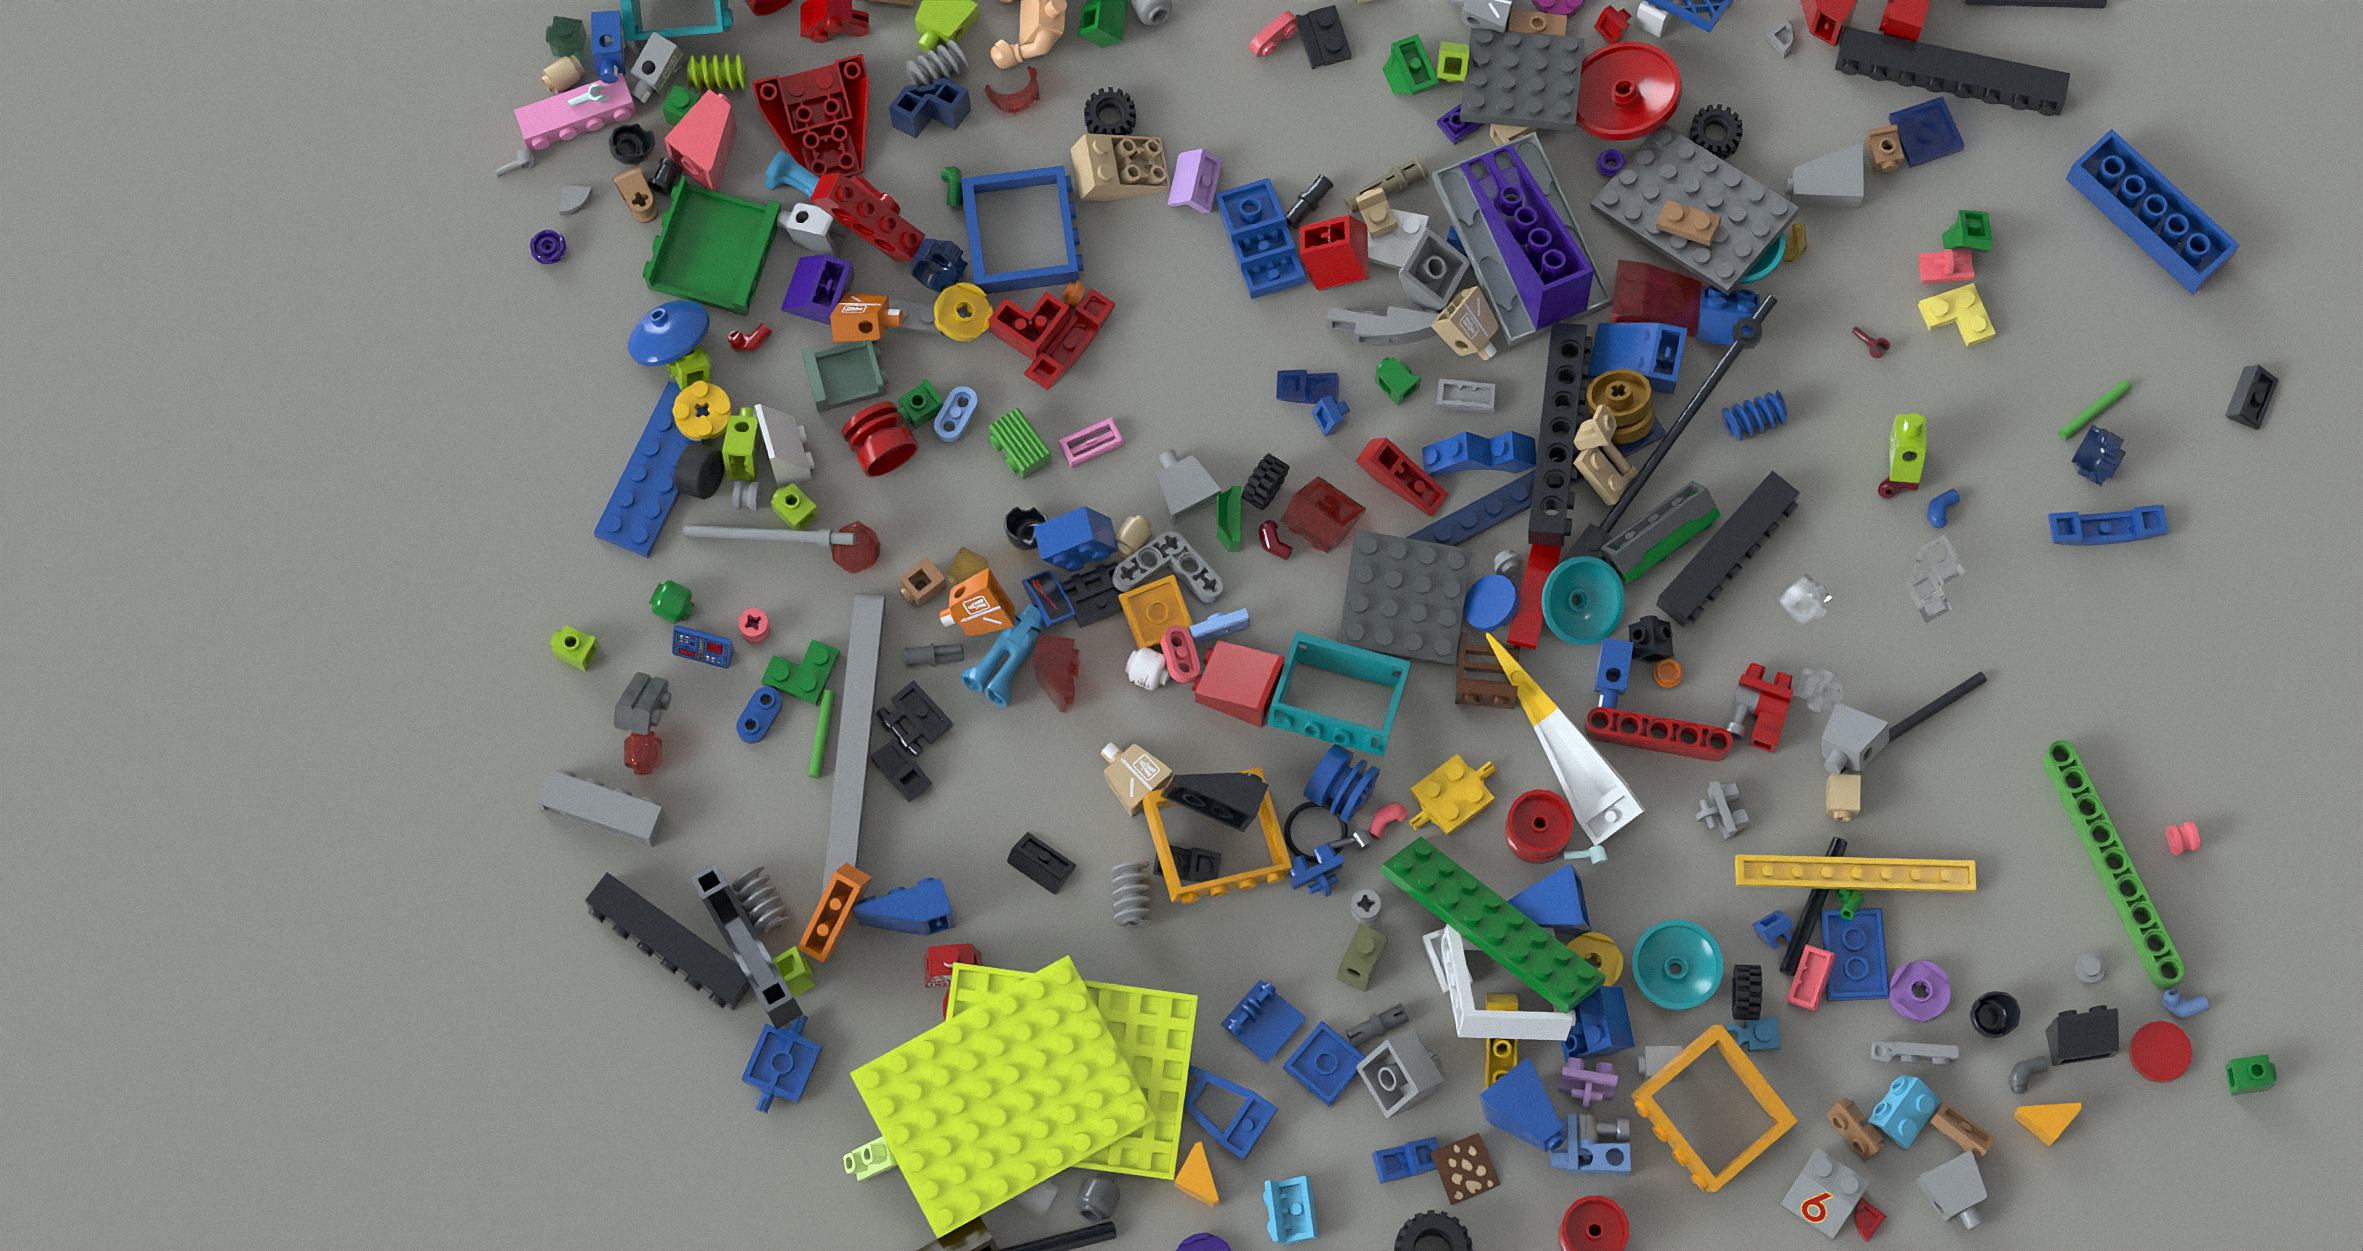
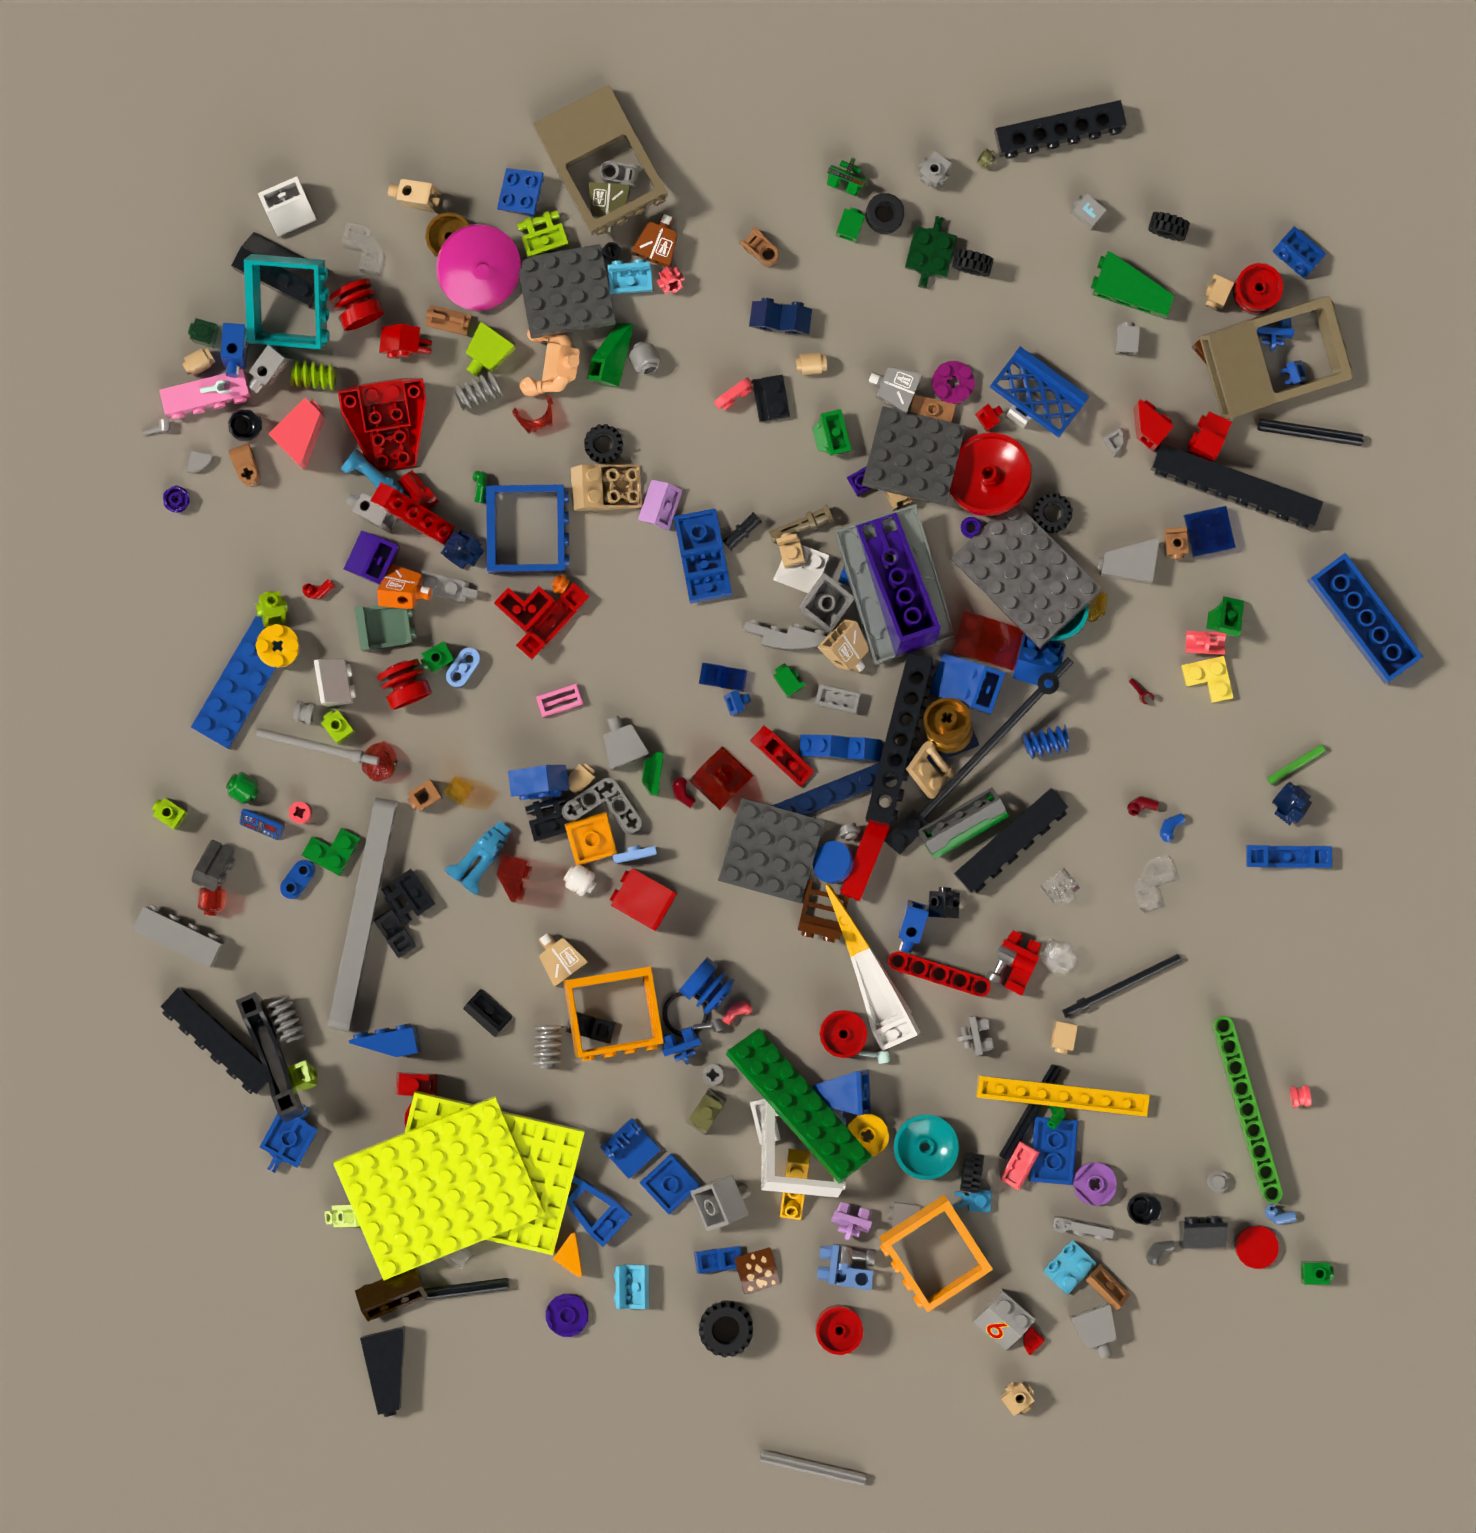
camera: 10 degrees right, 15 degrees up
blue dish [628,300,710,366] -> none
green panel [643,176,782,317] -> none
black bush [647,157,683,196] -> none
green brick [662,84,701,126] -> none
black tyre [674,442,725,500] -> none
lime torso [722,407,762,482] -> none
orange brick [797,863,872,963] -> none
bright green bar [809,690,835,779] -> none
dark blue brick [889,78,971,138] -> none
dark grey axle [904,643,964,667] -> none
yellow plate [934,282,993,342] -> none
orange torso [939,568,1015,636] -> none
bright green brick [988,407,1052,479] -> none
black hair [1003,507,1049,550] -> none
slope [1022,570,1076,628] -> none
dark grey head [1075,1174,1120,1222] -> none
black slope [1160,772,1269,832] -> none
coral plate [1161,625,1200,684] -> none
black tyre [1241,453,1290,511] -> none
teal window [1267,631,1411,757] -> none
red slope [1300,215,1369,291] -> none
dark grey pin [1346,1003,1409,1047] -> none
yellow plate [1408,754,1497,837] -> none
lime brick [1437,41,1469,82] -> none
blue slope [1480,1057,1565,1152] -> none
teal dish [1542,556,1625,645] -> none
blue slope [1561,986,1635,1062] -> none
tan bracket [1574,404,1617,450] -> none
orange plate [1653,659,1683,689] -> none
medium nougat plate [1656,200,1722,246] -> none
blue tile [1752,910,1794,950] -> none
light grey torso [1821,702,1889,775] -> none
medium nougat hinge [1825,1097,1886,1163] -> none
lime torso [1889,413,1927,483] -> none
light orange slope [2014,1102,2082,1147] -> none
black slope [2225,364,2279,430] -> none

